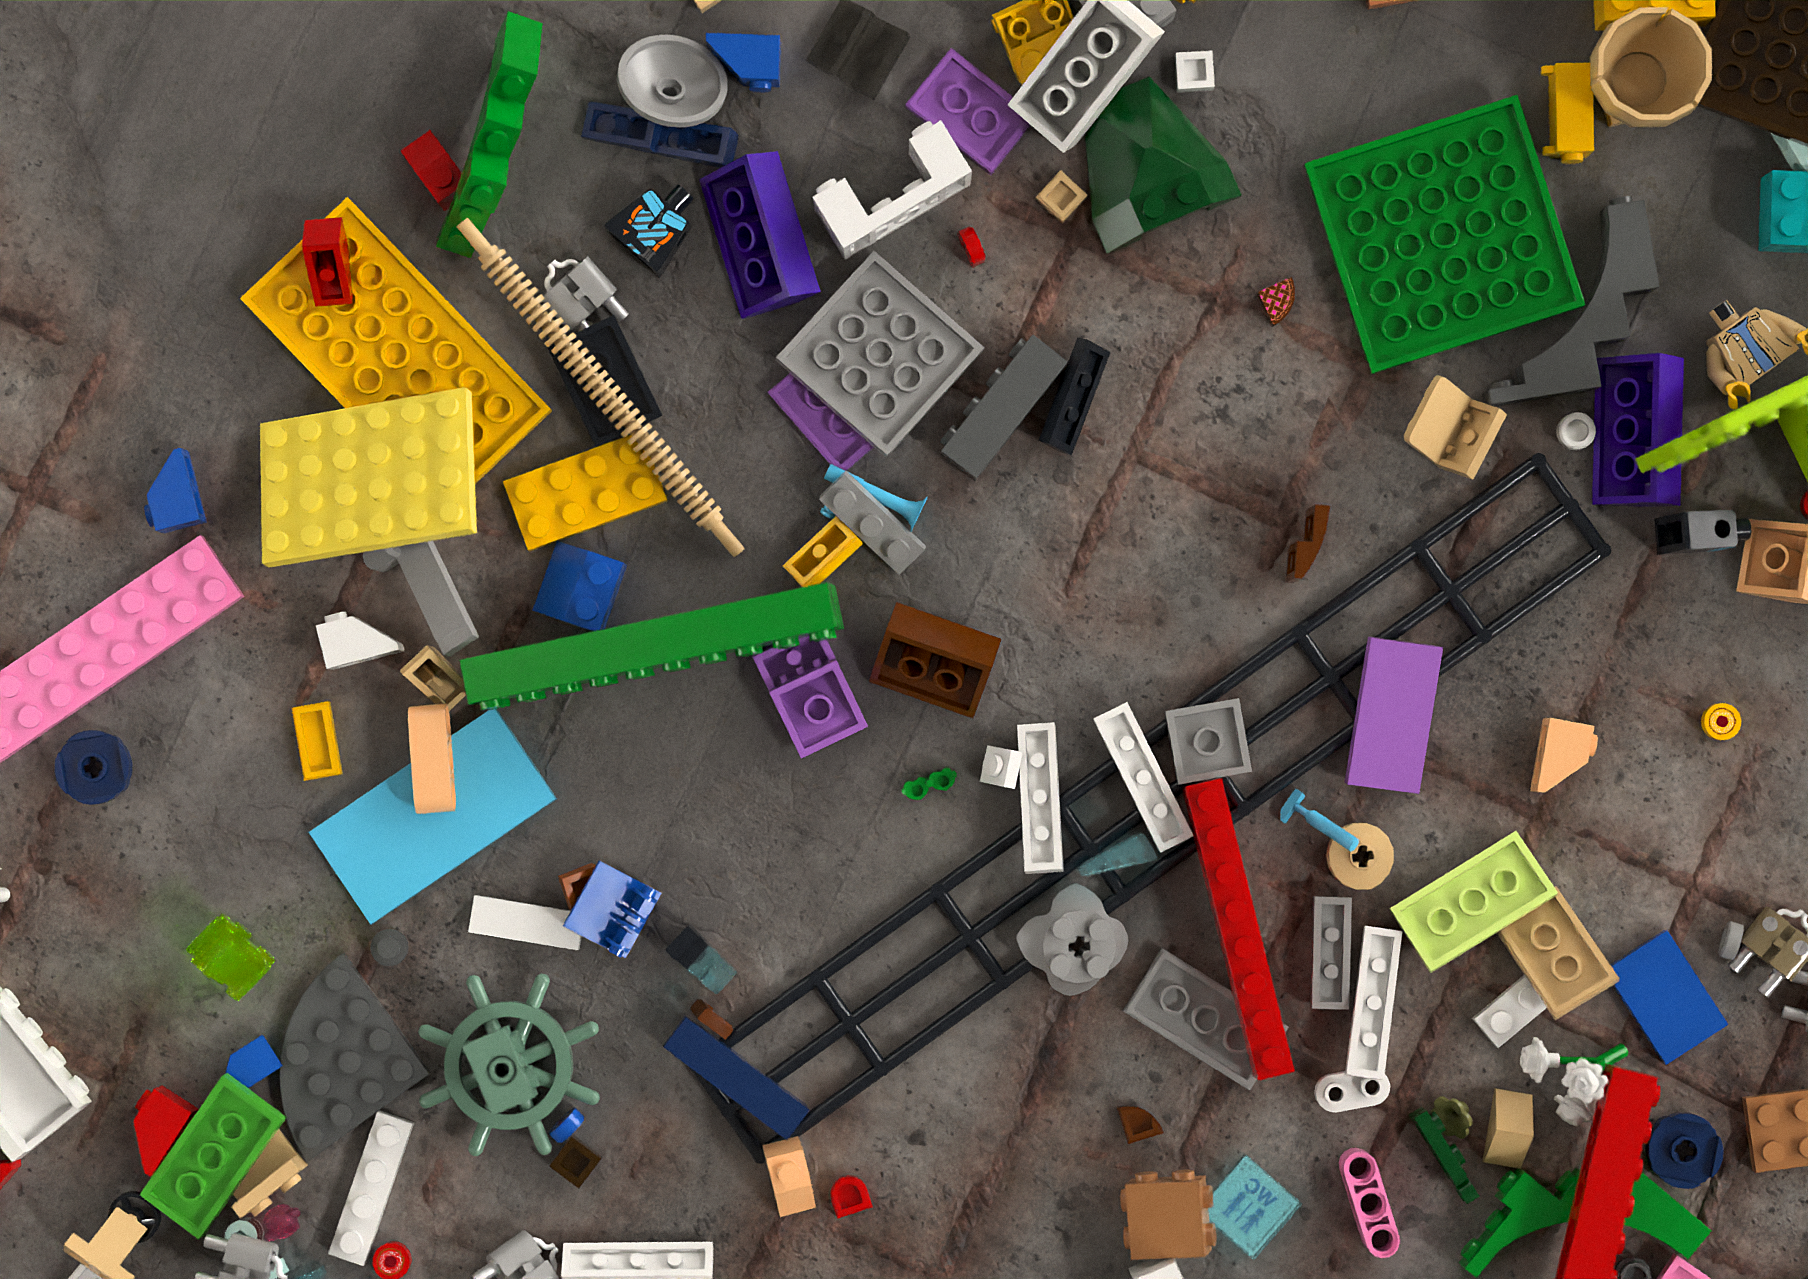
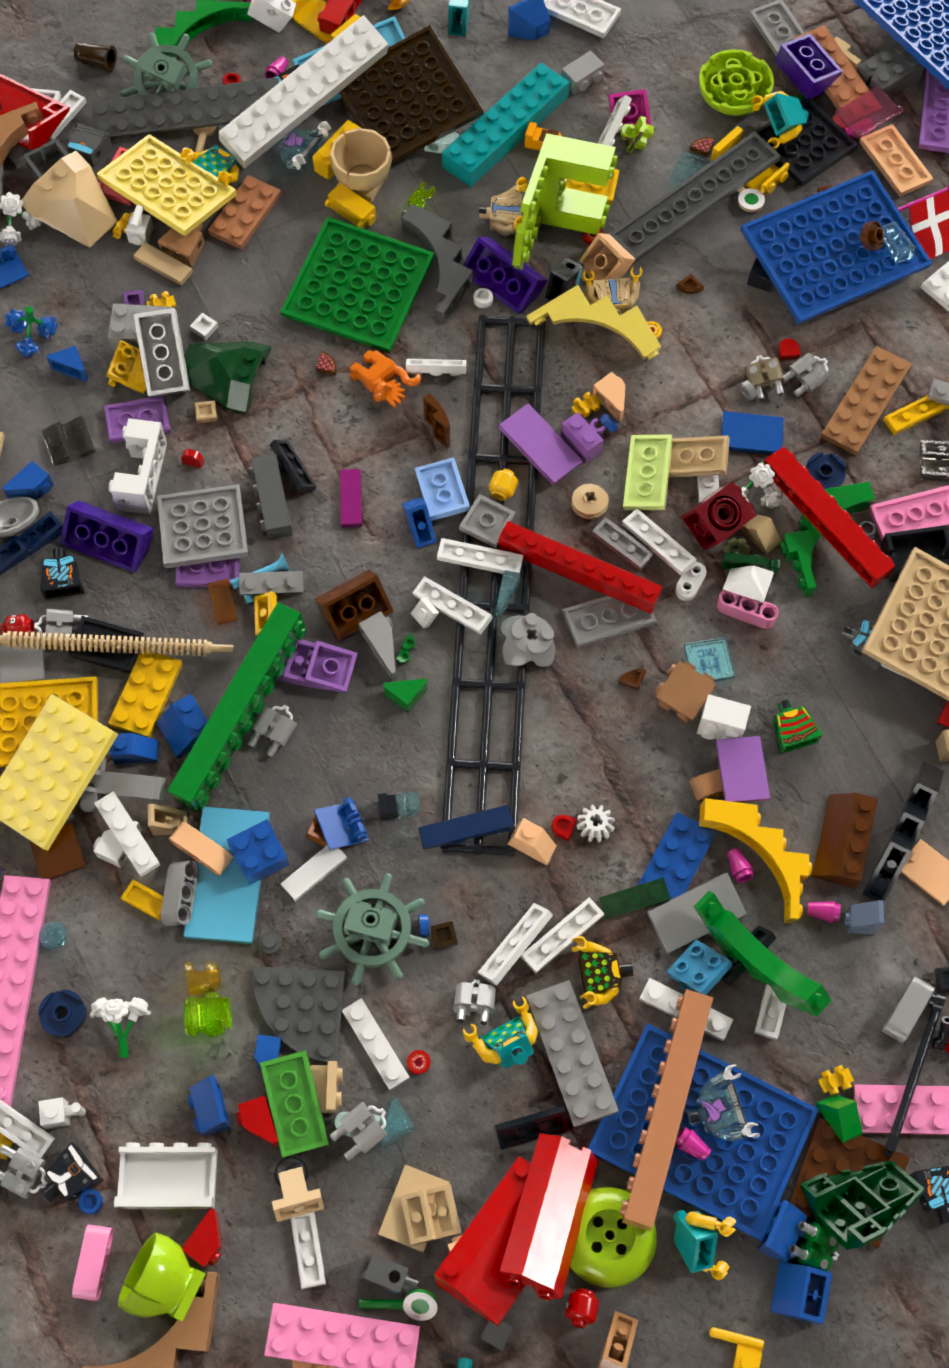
camera: 50 degrees left, 20 degrees down
clear pink plate [263,1204,301,1242] -> none
reddish brown tile [690,999,734,1040] -> none
medium azure piece [1280,788,1359,851] -> none
tan bracket [1404,375,1507,480] -> none
none -> light grey tile [0,644,45,683]
none -> red head [1,614,34,636]
none -> reddish brown slope [29,823,86,879]
none -> clear light blue plate [39,921,68,950]
none -> white plant [90,997,151,1058]
none -> white plate [94,791,160,877]
none -> blue slope [110,733,159,764]
none -> light grey beam [161,860,198,926]
none -> clear yellow helmet [184,960,222,996]
none -> blue slope [187,1075,231,1137]
none -> clear orange tile [207,578,238,625]
none -> blue brick [227,819,290,885]
none -> light grey piece [248,705,297,758]
none -> magenta tile [340,469,362,527]
none -> orange animal [349,350,422,408]
none -> light grey slope [359,611,396,682]
none -> green slope [383,678,427,712]
none -> blue slope [401,497,437,548]
none -> white plate [406,359,466,376]
none -> clear neon green plate [407,181,436,209]
none -> light blue plate [415,457,470,521]
none -> yellow head [488,469,518,501]
none -> light yellow arch [526,285,661,360]
none -> medium lavender brick [561,412,605,463]
none -> yellow piece [571,392,601,418]
none -> white gear [577,804,615,843]
none -> tan torso [581,267,642,315]
none -> blue tile [599,414,619,433]
none -> dark red brick [681,481,757,550]
none -> white slope [723,566,774,603]

